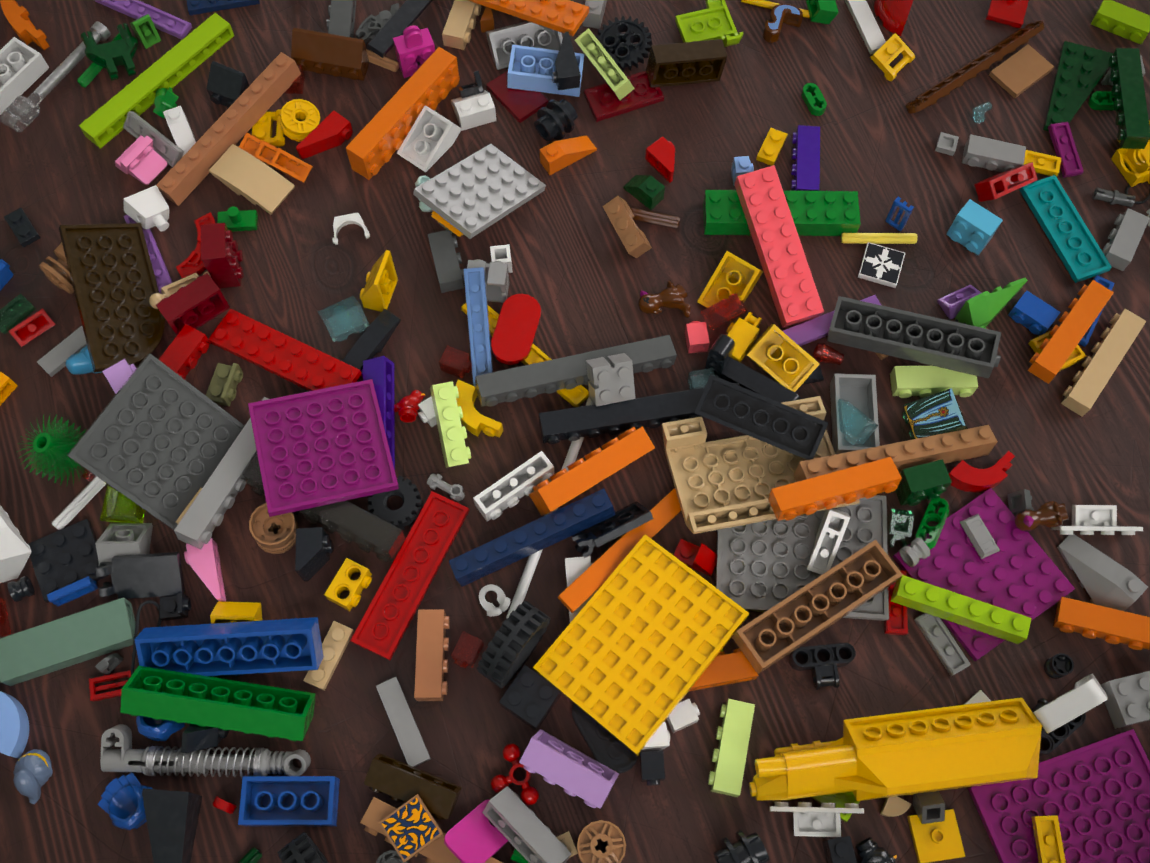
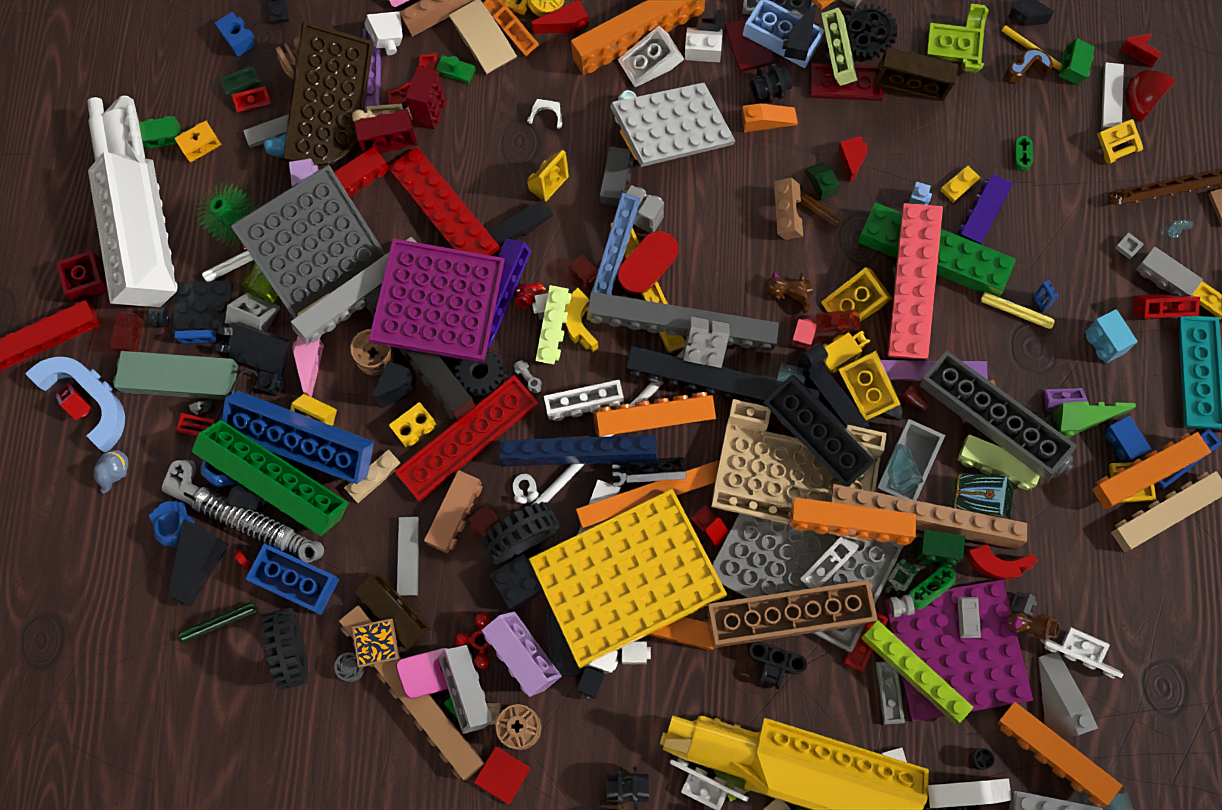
camera: 30 degrees right, 5 degrees up
olive bracket [205,363,243,407] -> none
clear light blue slope [318,296,369,342] -> none
white brick [490,244,513,273] -> none
yellowish green brick [708,699,755,797] -> none
tile [858,242,905,288] -> none

